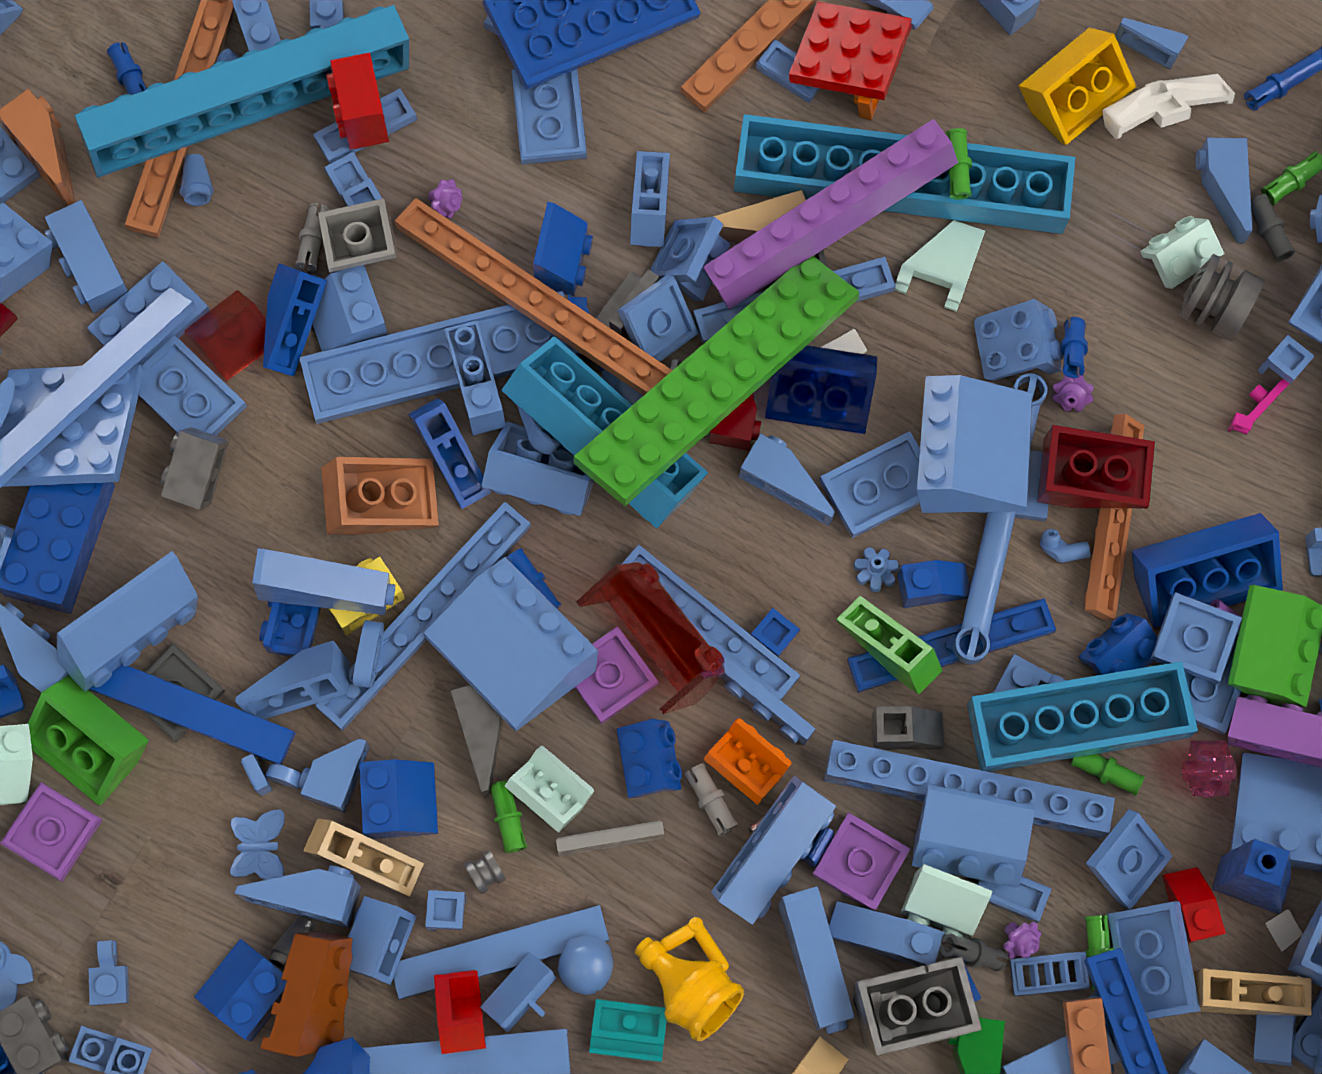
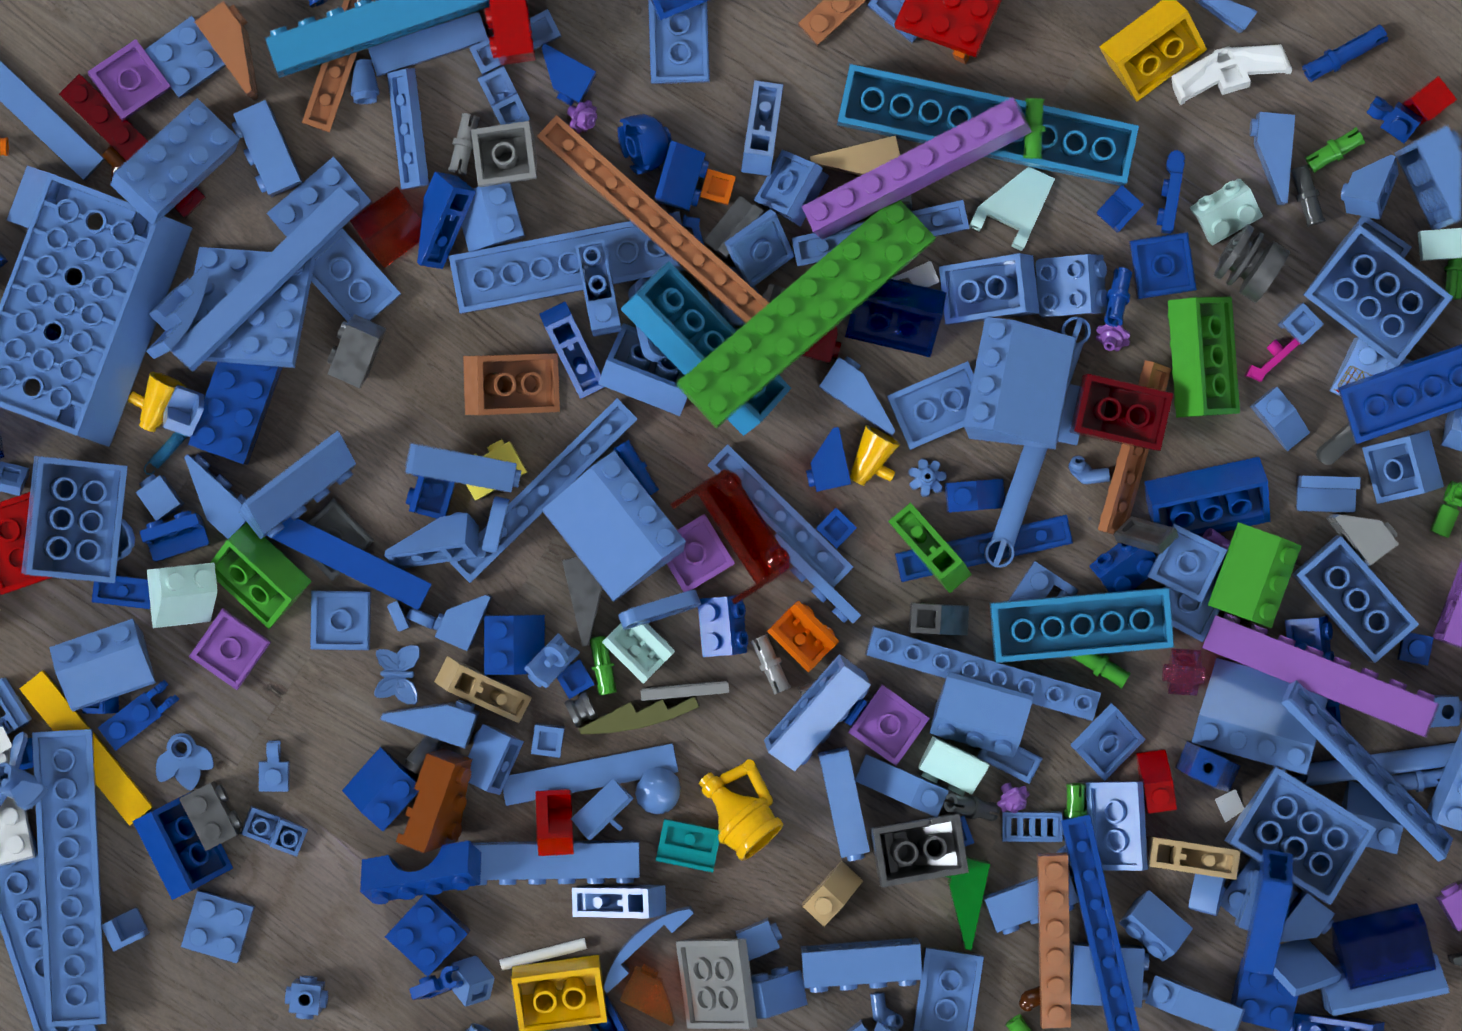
camera: 10 degrees right, 15 degrees up
none -> medium blue tile [310,591,371,650]
none -> medium blue tile [368,12,488,77]
none -> medium blue plate [387,68,429,190]
none -> medium blue hips [524,633,580,688]
none -> blue slope [541,43,597,106]
none -> blue plate [557,659,595,699]
none -> olive slope [579,696,700,734]
none -> blue cylinder [617,114,671,175]
none -> medium blue beam [618,590,701,630]
none -> orange plate [700,169,736,206]
none -> blue slope [806,427,851,492]
none -> yellow piece [850,425,900,486]
none -> medium blue slope [939,253,1040,325]
none -> blue panel [1097,185,1144,233]
none -> flat silver tile [1114,516,1179,554]
none -> blue tile [1129,232,1197,299]
none -> blue hinge [1156,150,1185,235]
none -> bright green slope [1168,297,1240,418]
none -> medium blue slope [1250,387,1310,451]

